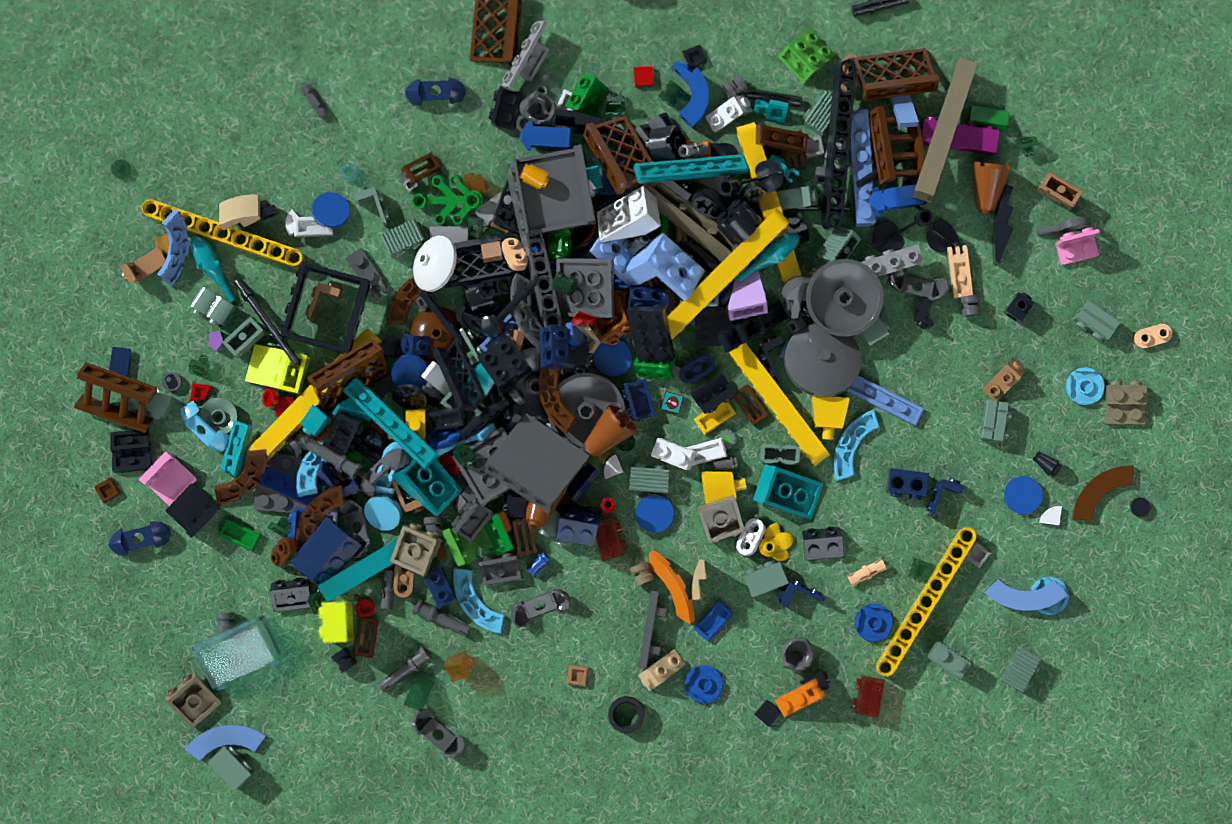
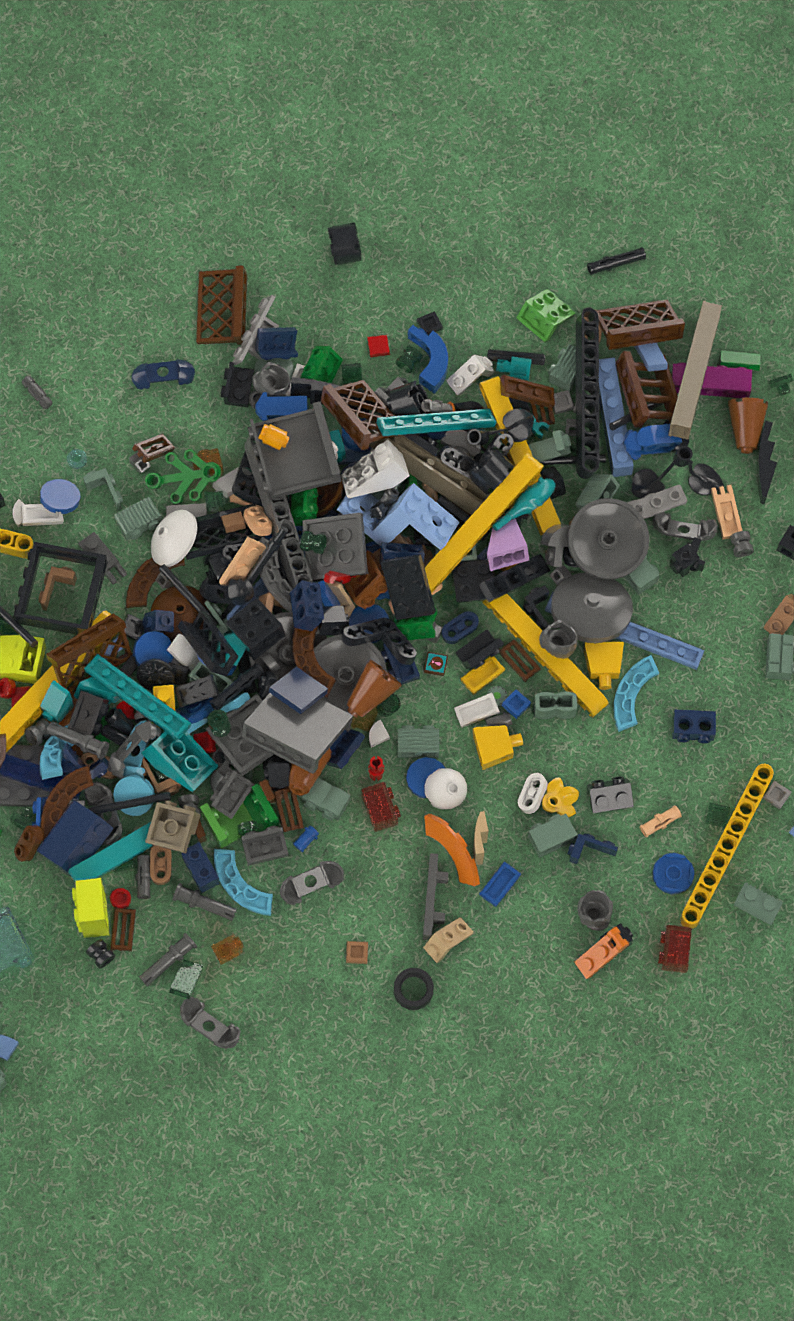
camera: 10 degrees left, 15 degrees down
black bracket [270,577,312,612] -> none
clear green tile [307,587,323,615] -> none
dark blue bracket [556,502,601,546] -> none
dark tan wheel [630,561,654,586] -> none
white brick [651,438,697,470] -> none
blue tile [685,665,723,704] -> none
dark tan plate [697,495,745,543] -> none
dark grey wheel [722,74,748,99] -> none
teal slope [753,464,823,520] -> none
black tile [754,699,781,727] -> none
dark blue bracket [926,478,964,517] -> none
none -> black bar [88,792,171,814]
none -> light nougat hinge [219,537,266,585]
none -> dark blue bracket [255,327,298,360]
none -> tile [269,667,328,714]
none -> black beam [341,618,417,665]
none -> black plate [369,502,389,520]
none -> white cylinder [425,768,467,809]
none -> blue tile [502,689,531,719]
none -> dark grey hair [539,620,578,659]
none -> black bracket [670,544,700,577]

